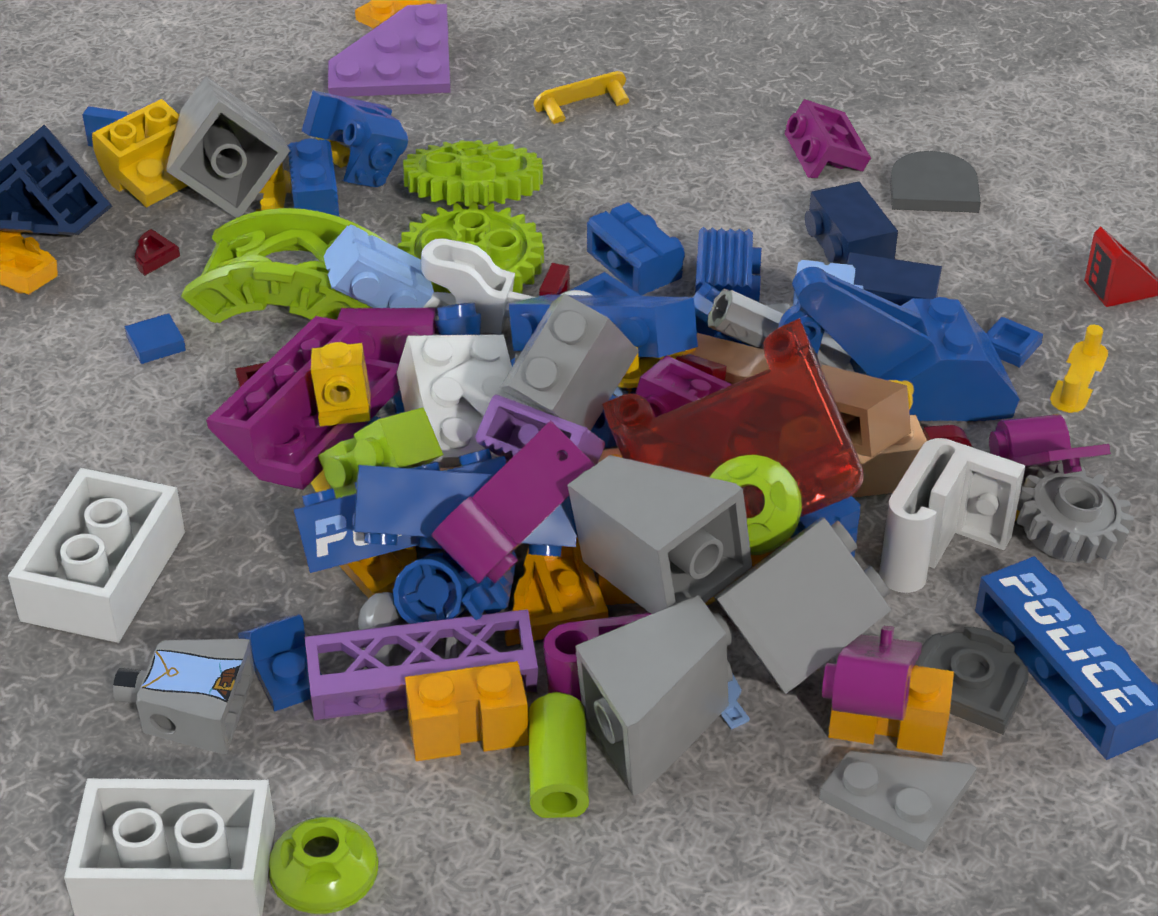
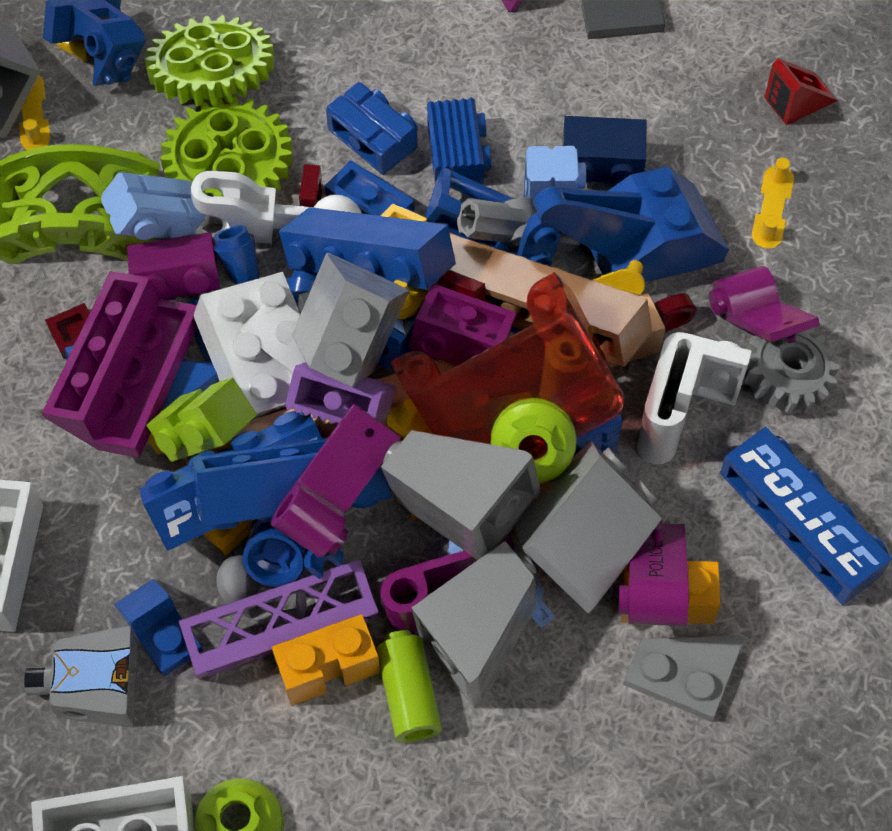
camera: 10 degrees left, 20 degrees up
blue brick [287,138,339,217] -> none
yellow brick [311,342,371,426] -> none
light orange wing [505,537,608,646] -> none
dark blue brick [805,181,898,264] -> none
dark grey tile [915,627,1029,735] -> none
blue tile [986,317,1043,368] -> none

